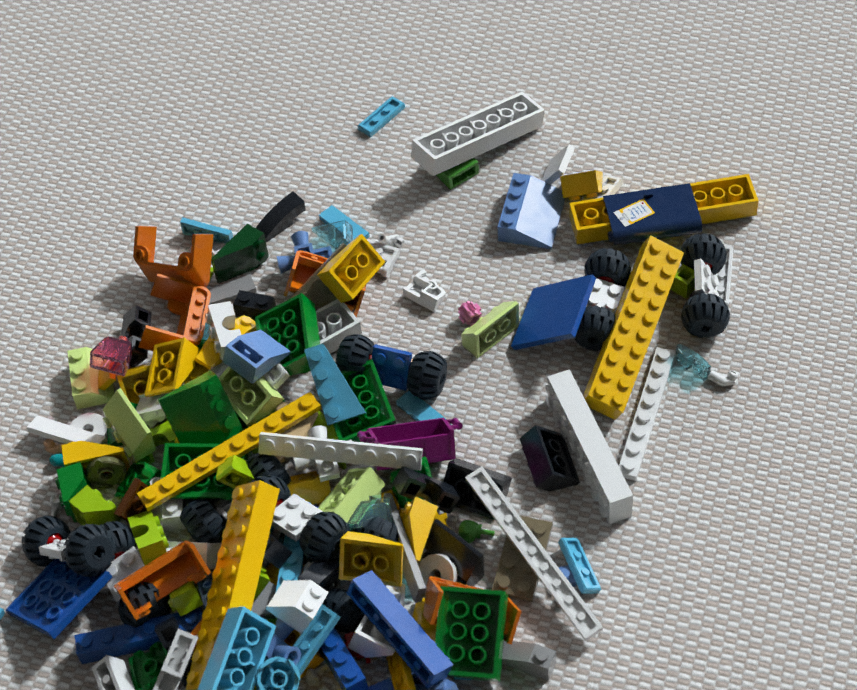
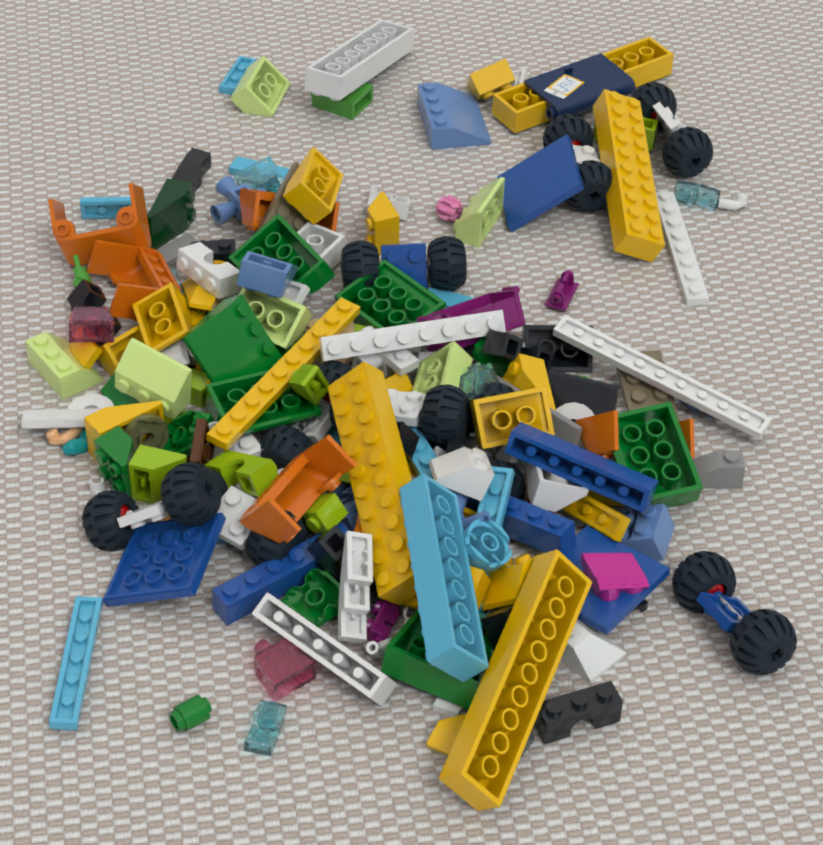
camera: 30 degrees left, 10 degrees down
medium azure wing [304,344,366,426] -> none
black slope [519,425,580,492] -> none
white tile [542,144,575,185] -> none
white brick [545,369,633,525] -> none
medium azure tile [558,538,601,594] -> none
none -> bright green piece [73,255,92,288]
none -> yellowish green slope [230,55,290,117]
none -> yellow slope [365,192,400,255]
none -> magenta hinge [545,270,579,311]

